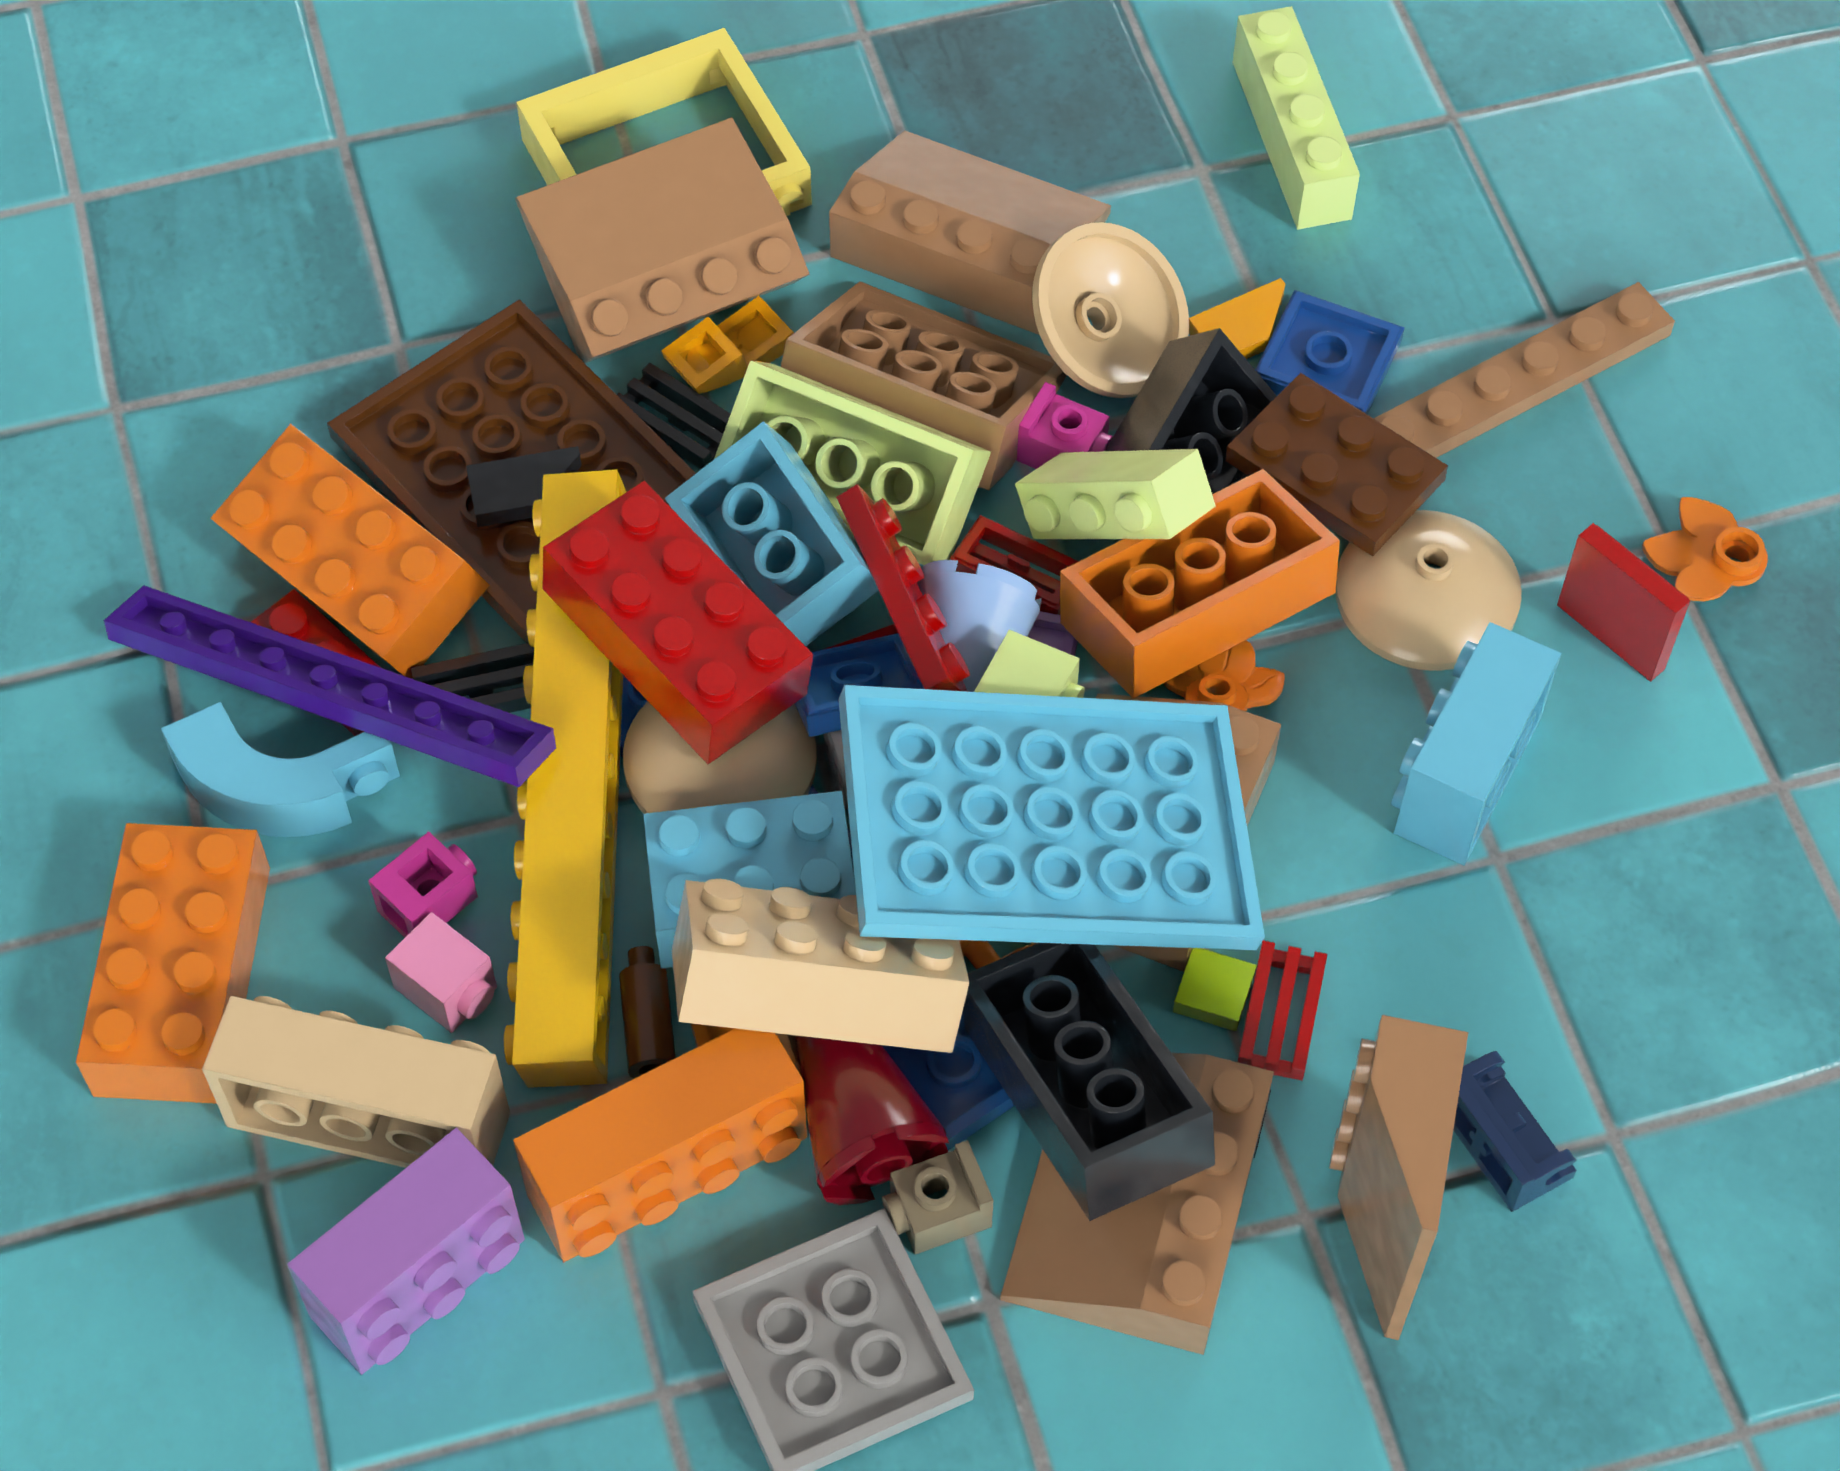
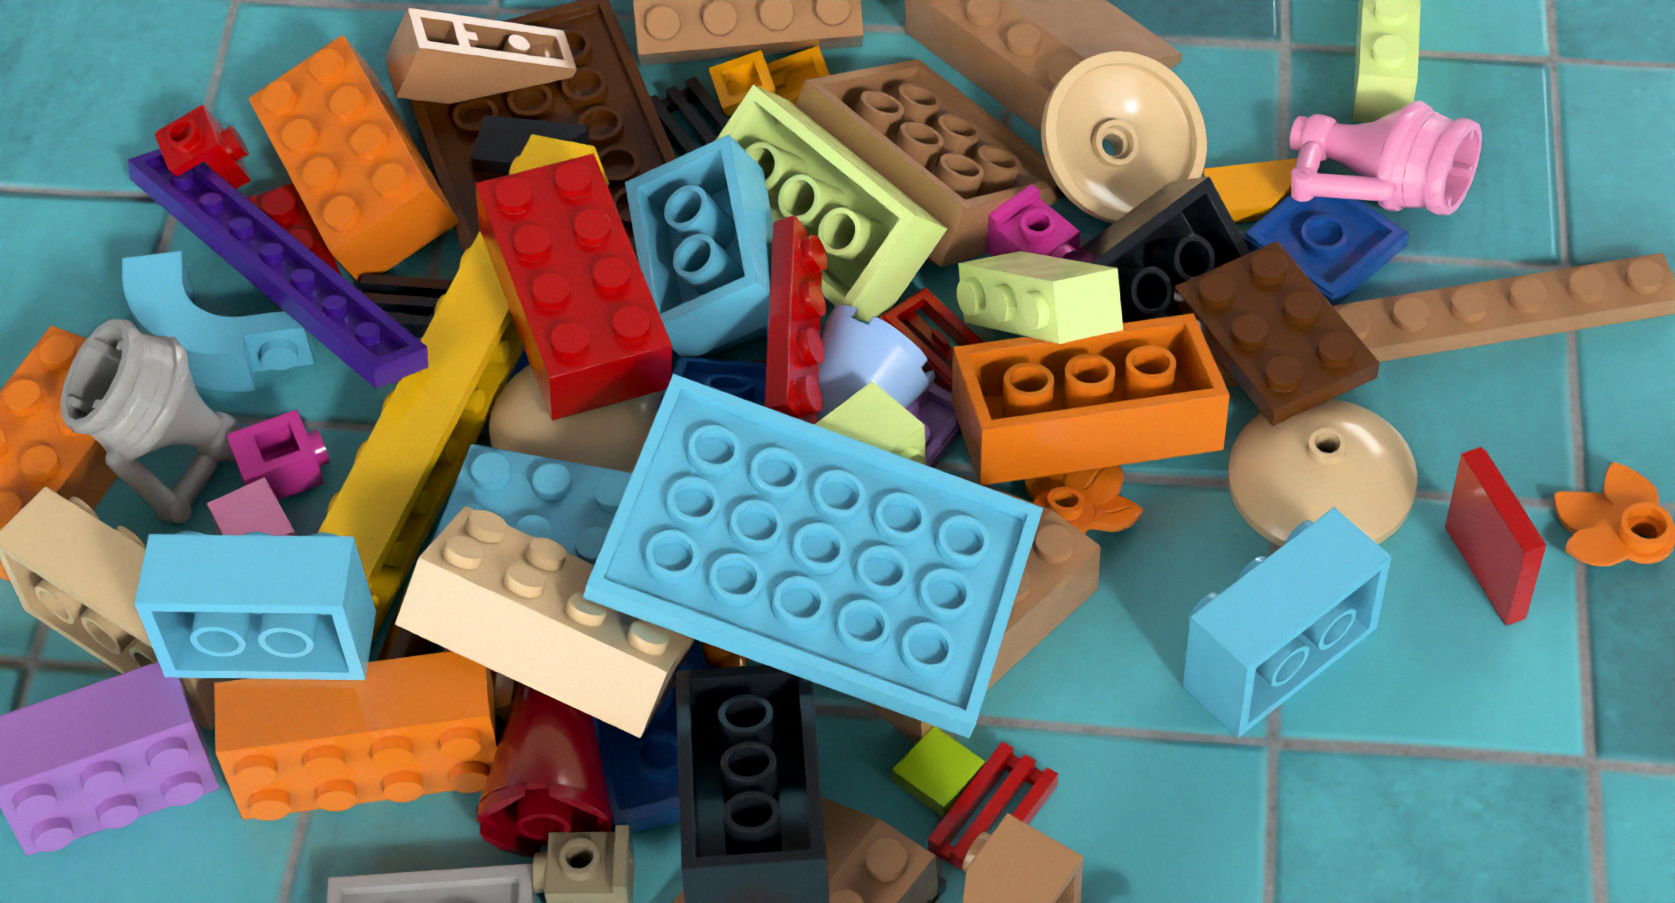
camera: 25 degrees right, 5 degrees down
none -> light grey piece [60,319,243,523]
none -> medium azure brick [134,531,376,680]
none -> red bracket [155,104,251,189]
none -> medium nougat slope [385,8,577,104]
none -> bright pink piece [1290,100,1482,216]

